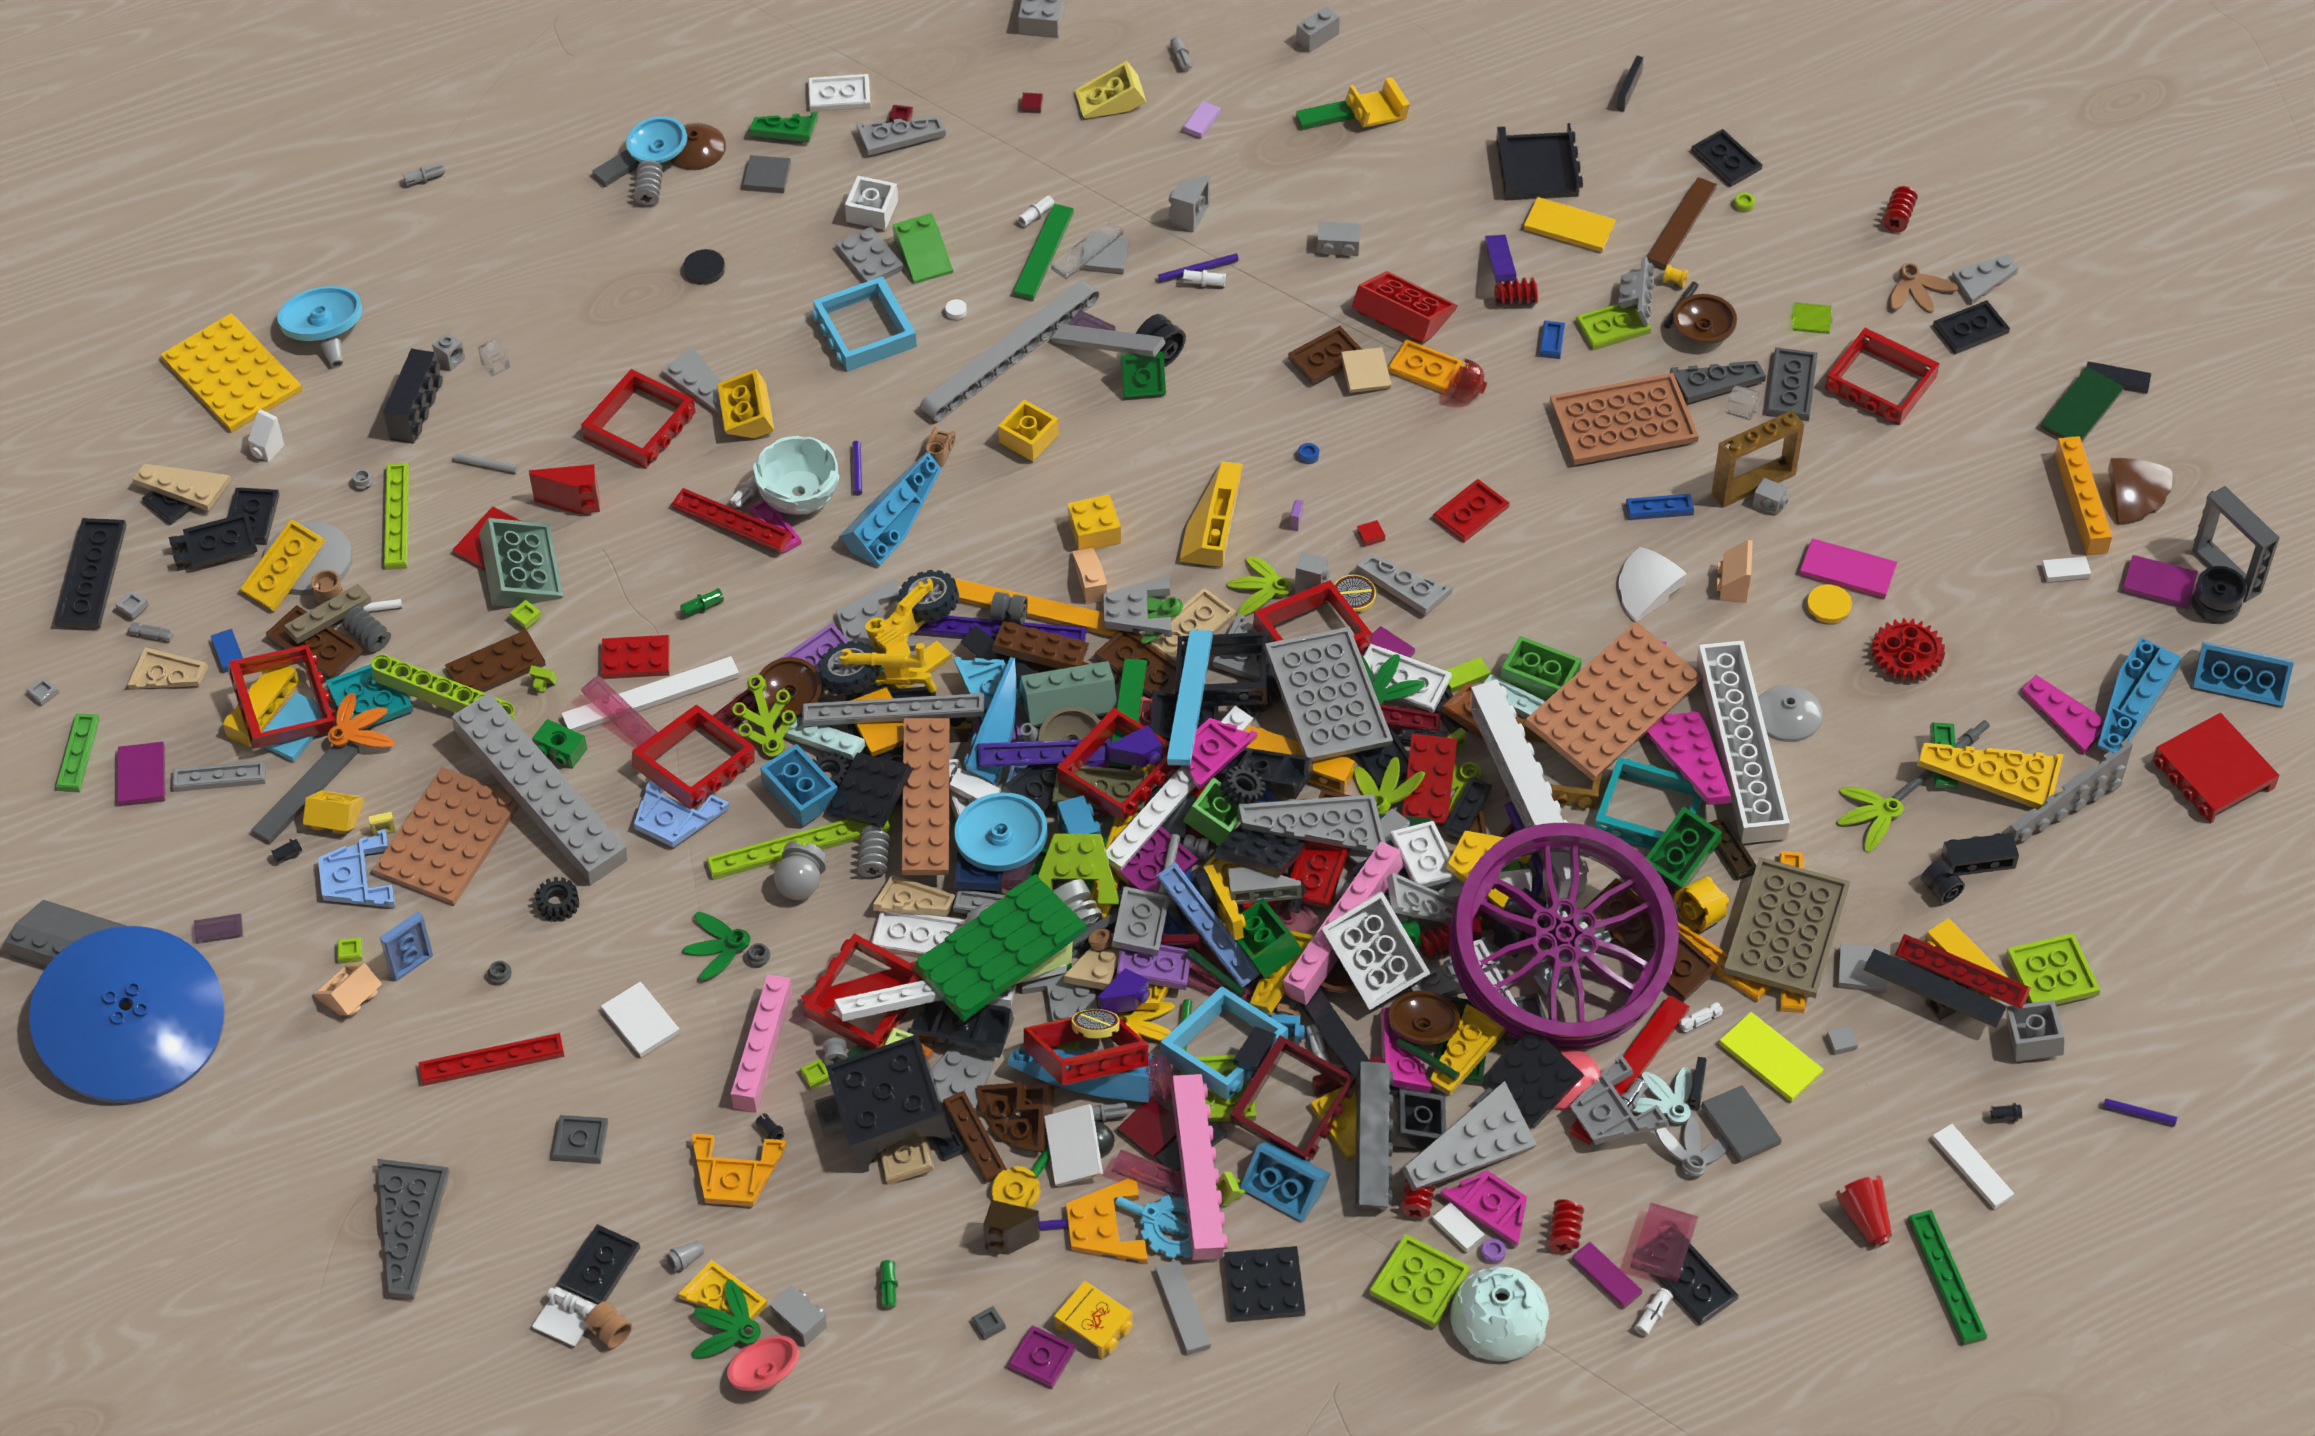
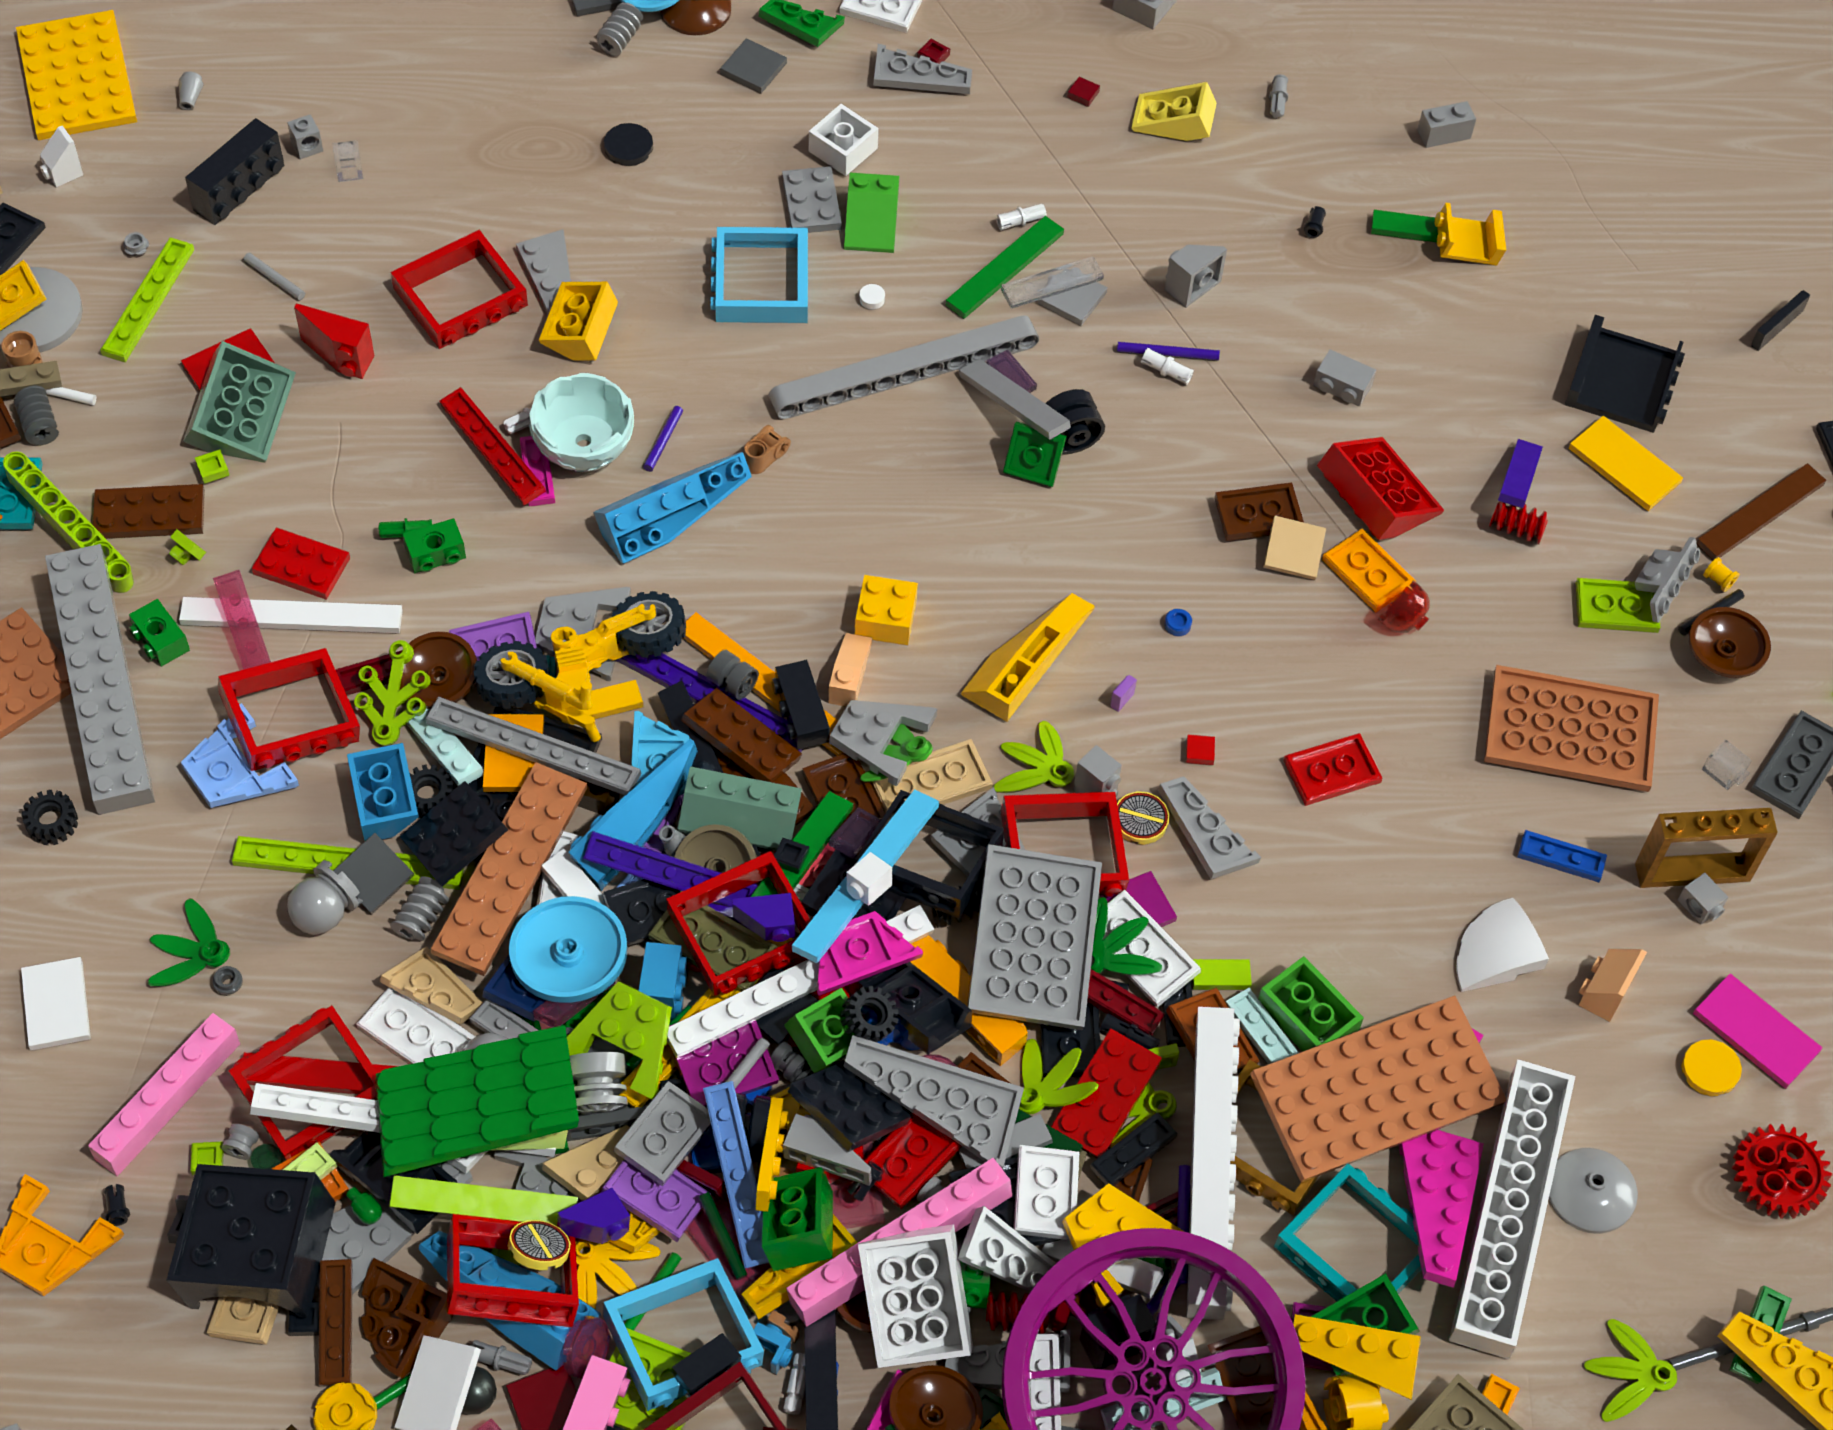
camera: 20 degrees right, 5 degrees up
medium azure dish [277,286,363,341] -> none
yellow brick [998,400,1059,462] -> none
medium nougat tile [1088,929,1113,951] -> none
lavender tile [1184,101,1221,138] -> none
blue tile [1539,320,1565,359] -> none
dark grey wing [1670,361,1766,403] -> none
dark brown tile [1709,817,1757,881] -> none
none -> dark grey tile [334,833,415,914]
none -> green cylinder [346,1187,382,1225]
none -> lime tile [389,1176,578,1226]
none -> green brick [402,518,466,574]
none -> black brick [771,660,830,750]
none -> black tile [774,838,809,874]
none -> clear purple tile [829,807,881,858]
none -> white brick [846,852,892,906]
none -> yellow wing [1293,1314,1421,1400]
none -> black pin [1304,206,1326,238]

